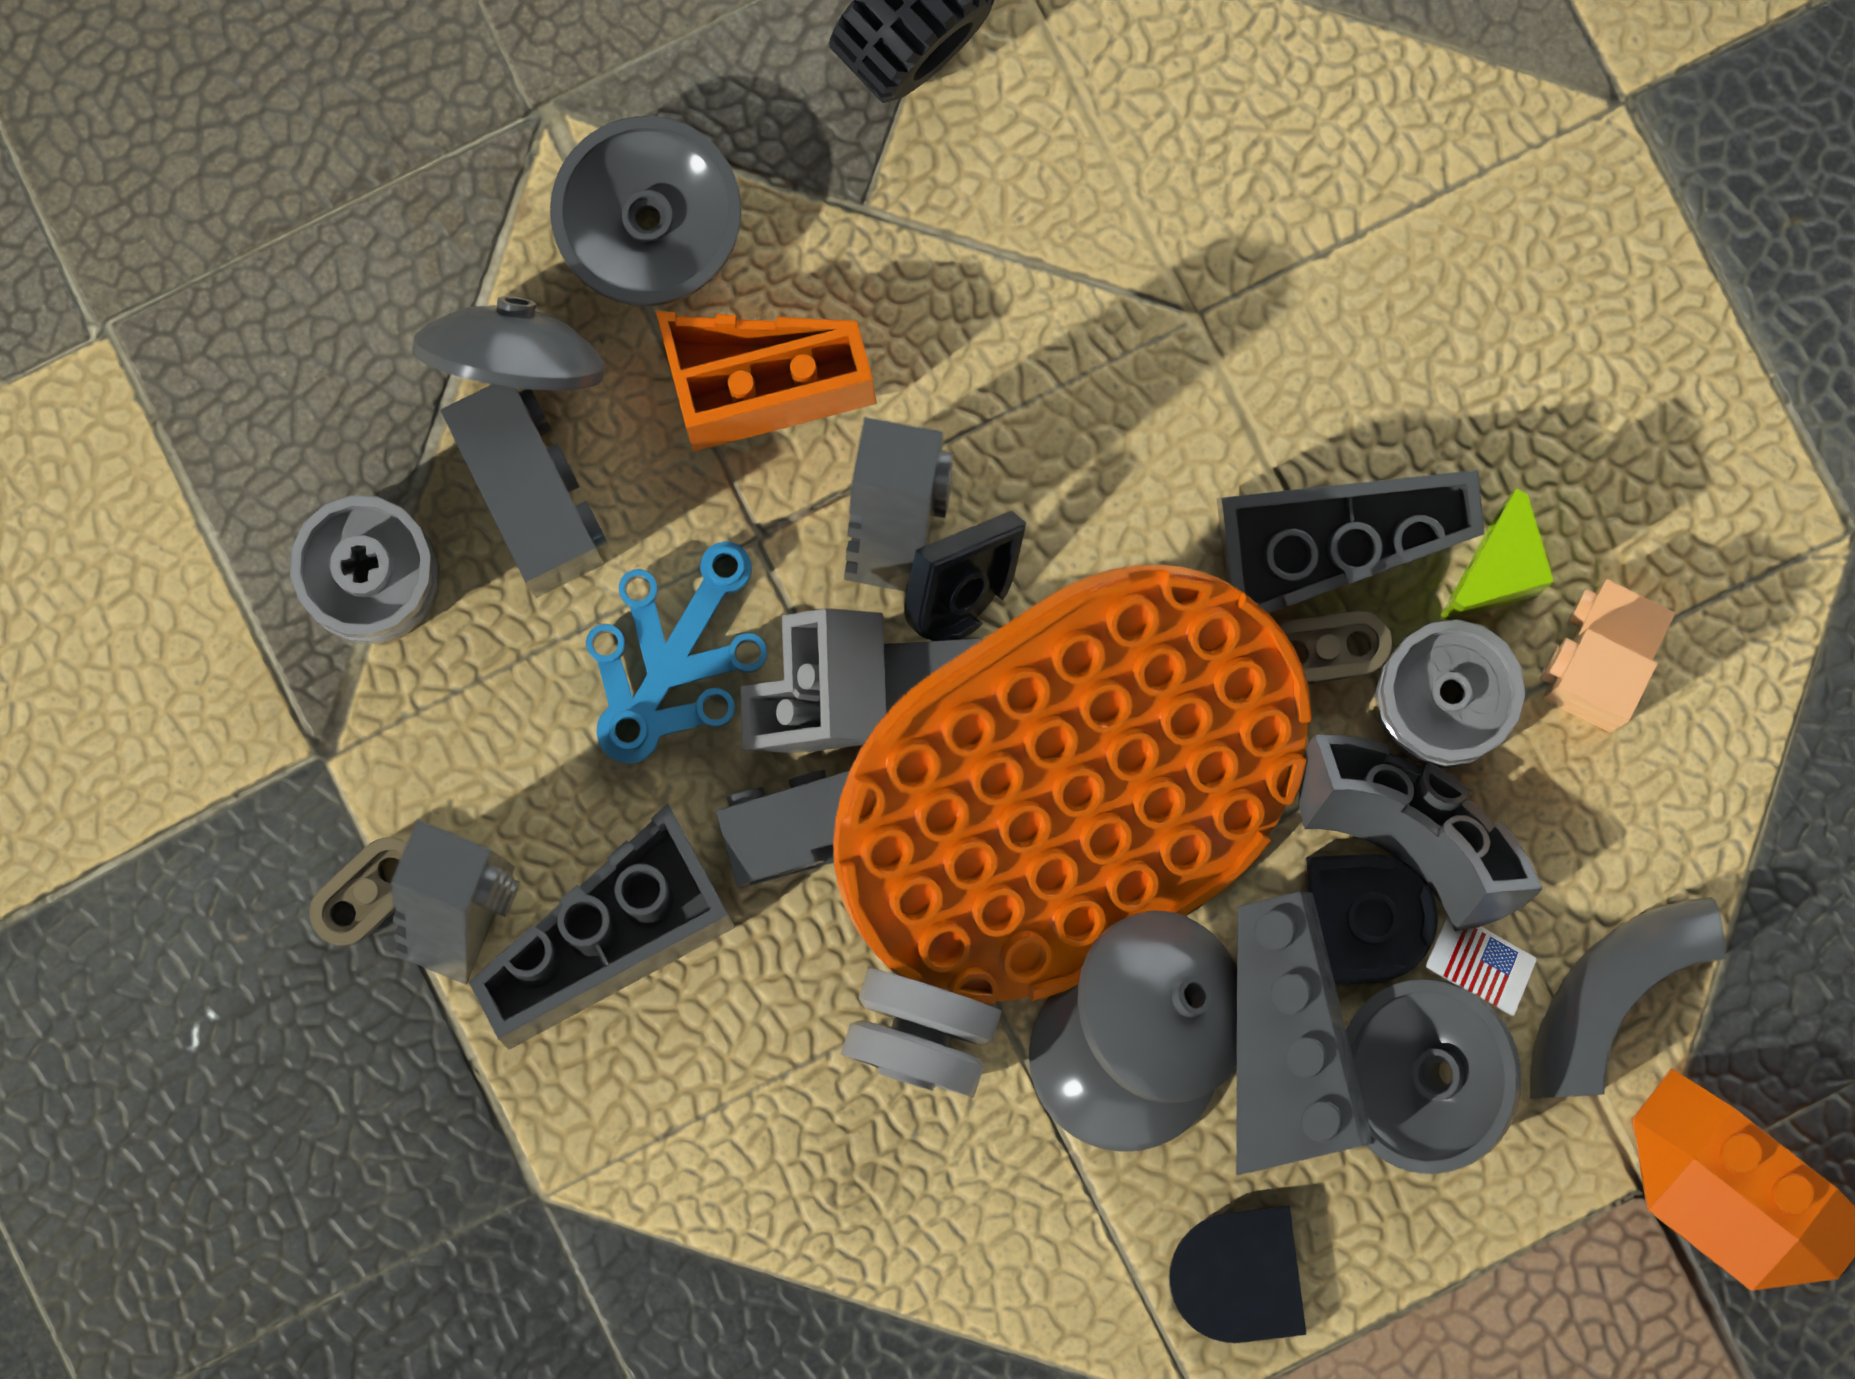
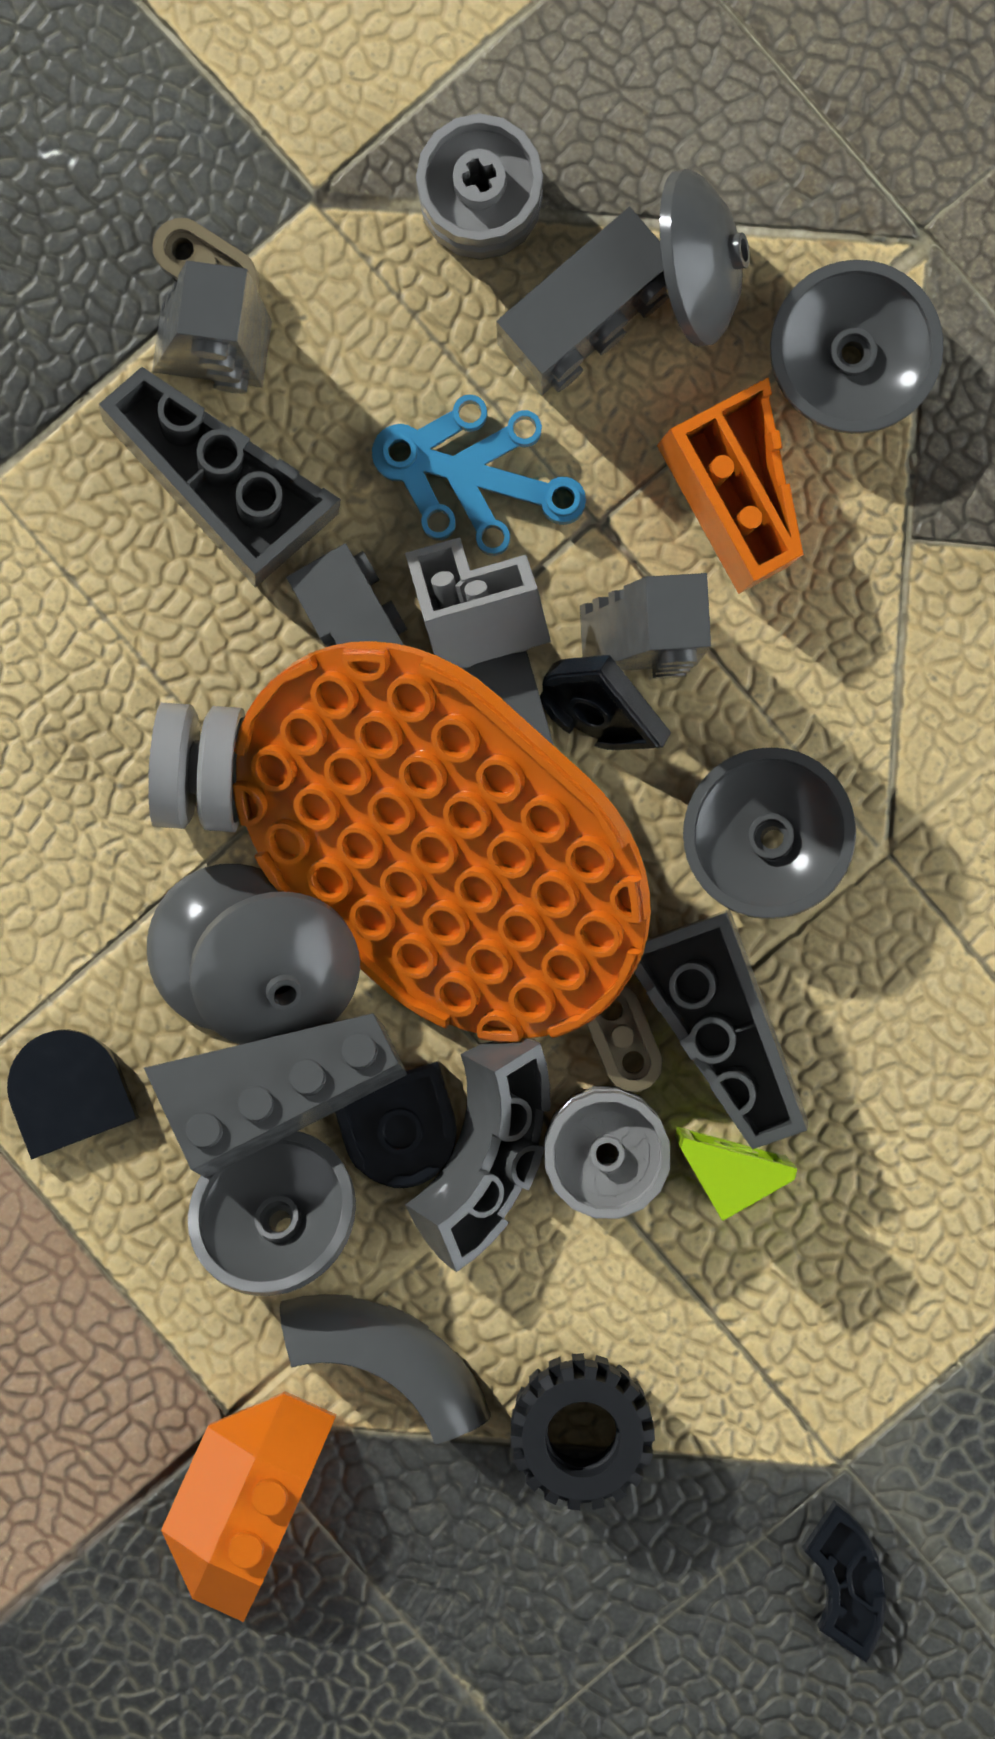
camera: 75 degrees right, 5 degrees up
sticker [1426,916,1537,1016] -> none
light nougat brick [1540,579,1676,733] -> none
none -> black tyre [511,1353,655,1511]
none -> dark grey dish [683,748,856,919]

